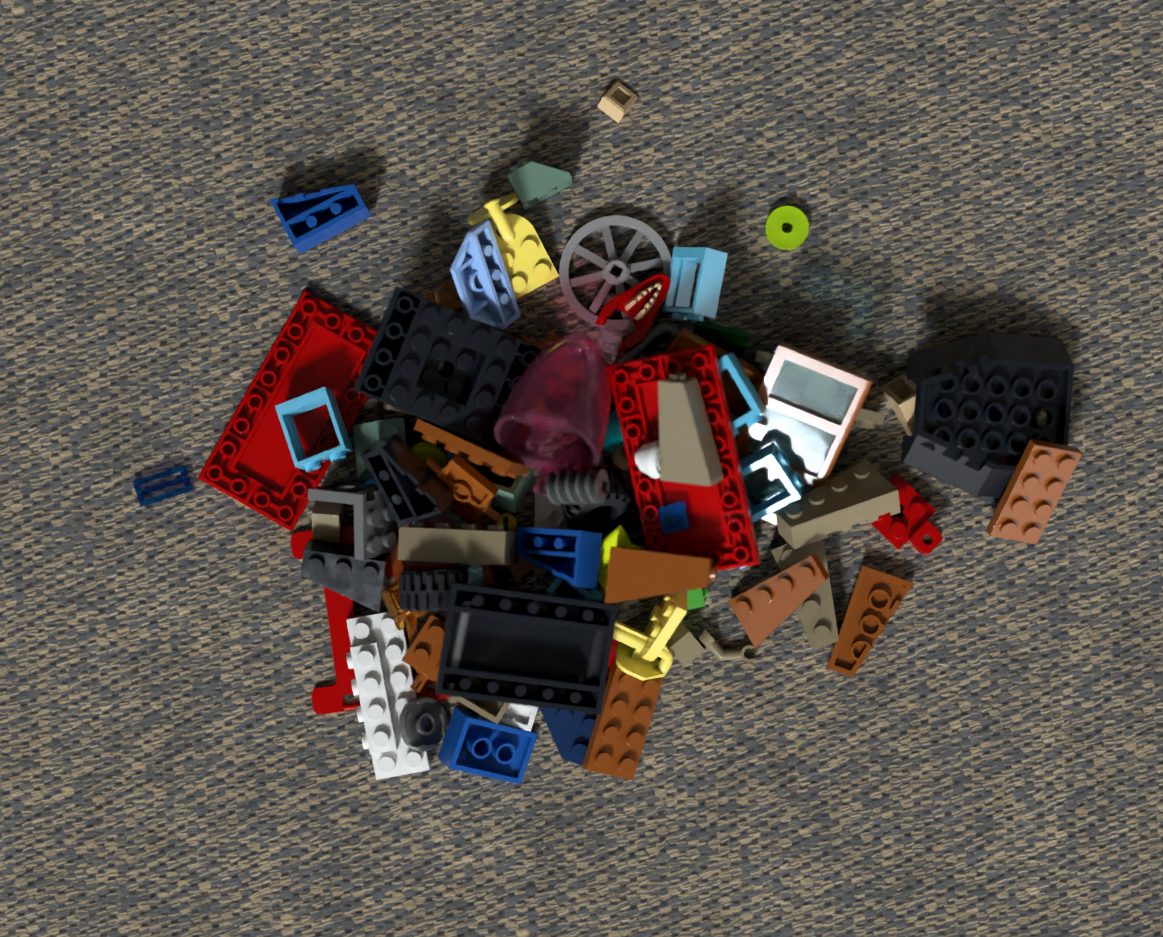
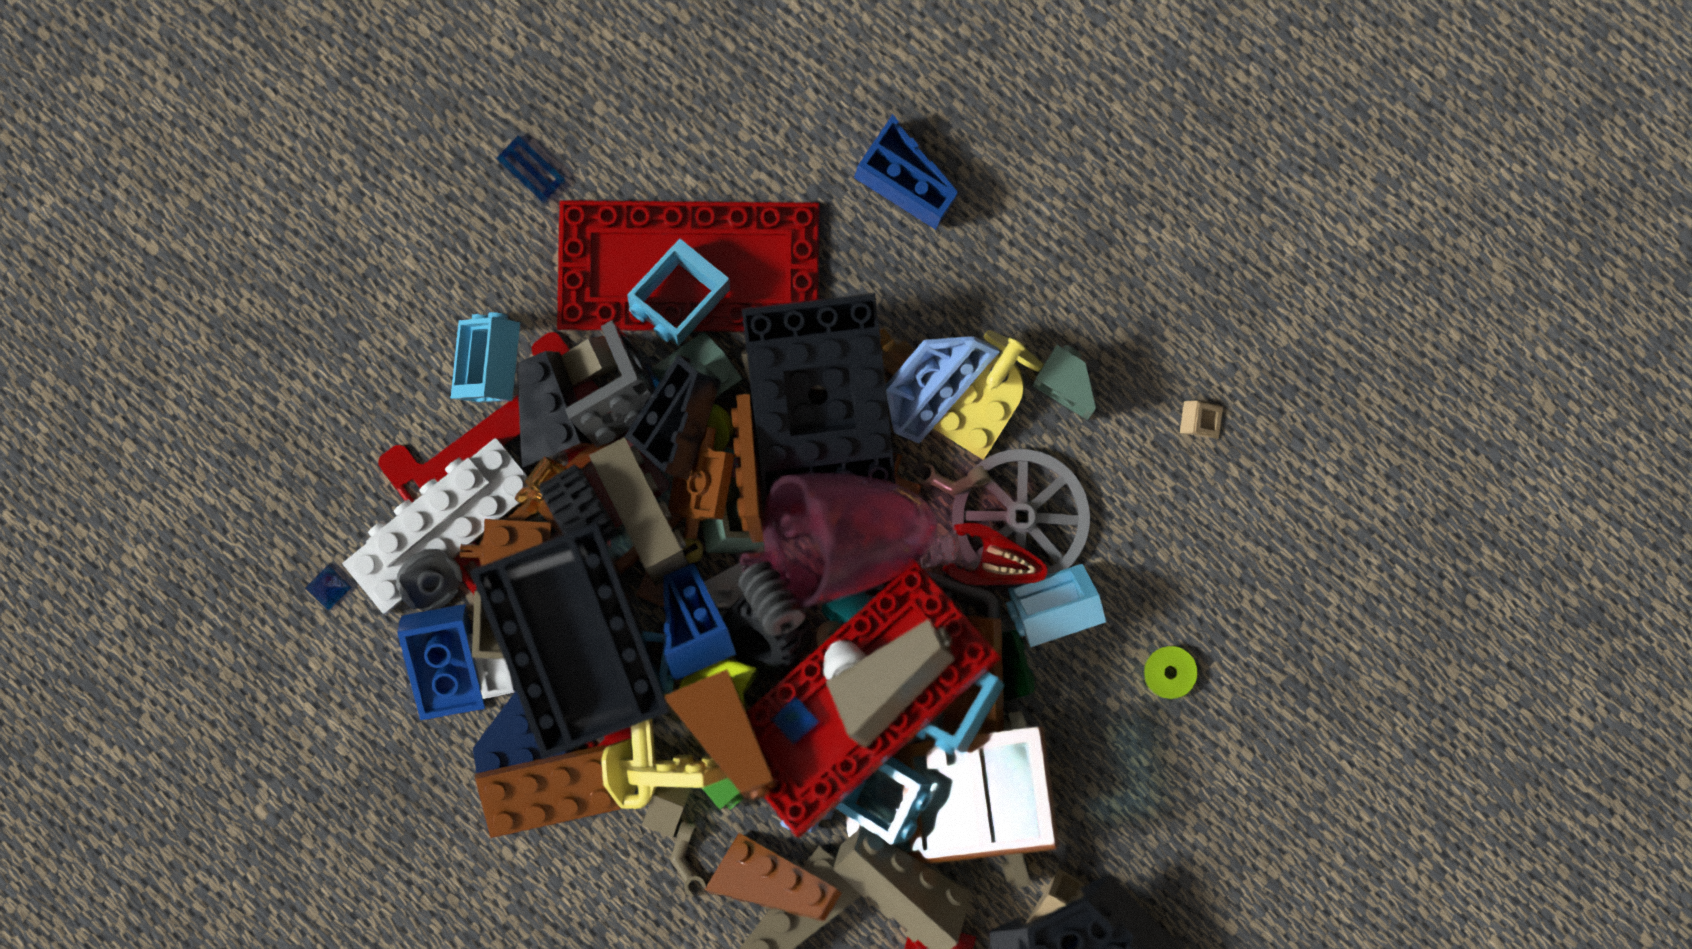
camera: 55 degrees right, 5 degrees down
none -> clear blue slope [305,565,352,611]
none -> medium azure window [451,312,520,403]
none -> dark tan arm [915,463,991,496]

